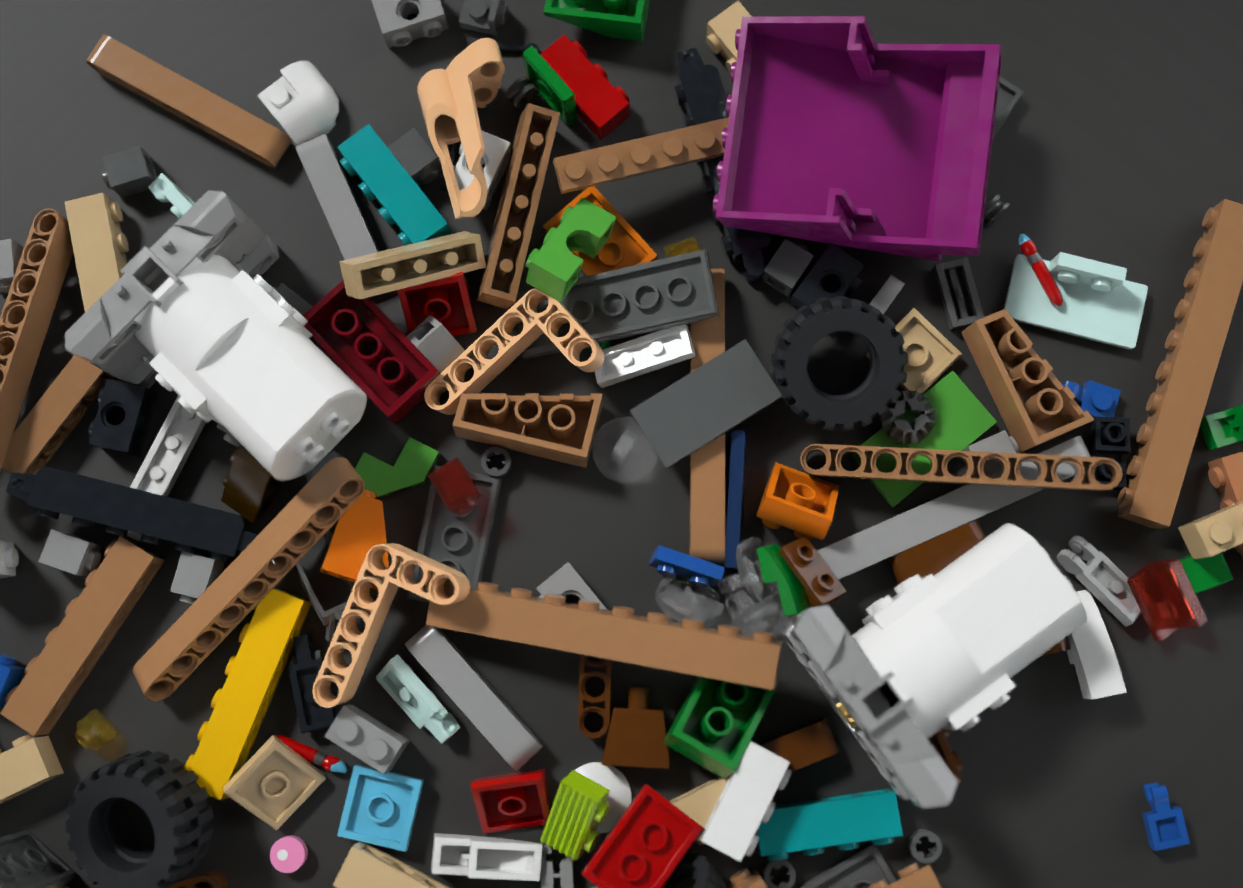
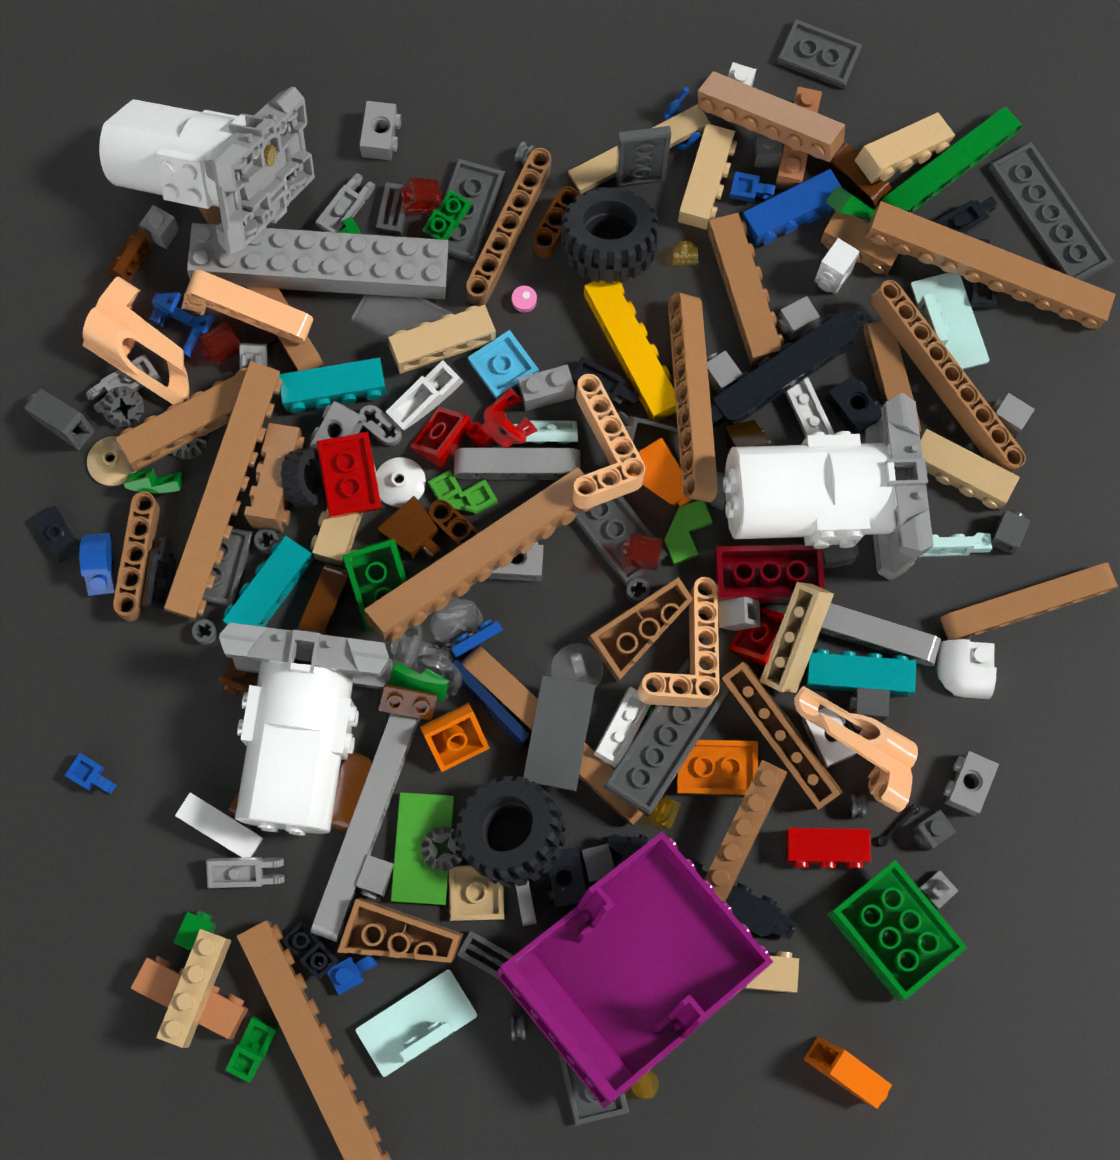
camera: 125 degrees right, 5 degrees down
tan tile [223,735,326,831] -> none
red piece [270,735,347,773] -> none
green tile [523,45,578,126] -> none
bright green arch [526,197,616,302] -> none
lime brick [540,770,610,860] -> none
white brick [700,740,792,862] -> none
medium nougat beam [800,444,1122,491] -> none
red piece [1018,233,1063,307] -> none
clear red panel [1127,558,1208,641] -> none
none -> bright green tile [428,470,498,515]
none -> red piece [466,387,538,448]

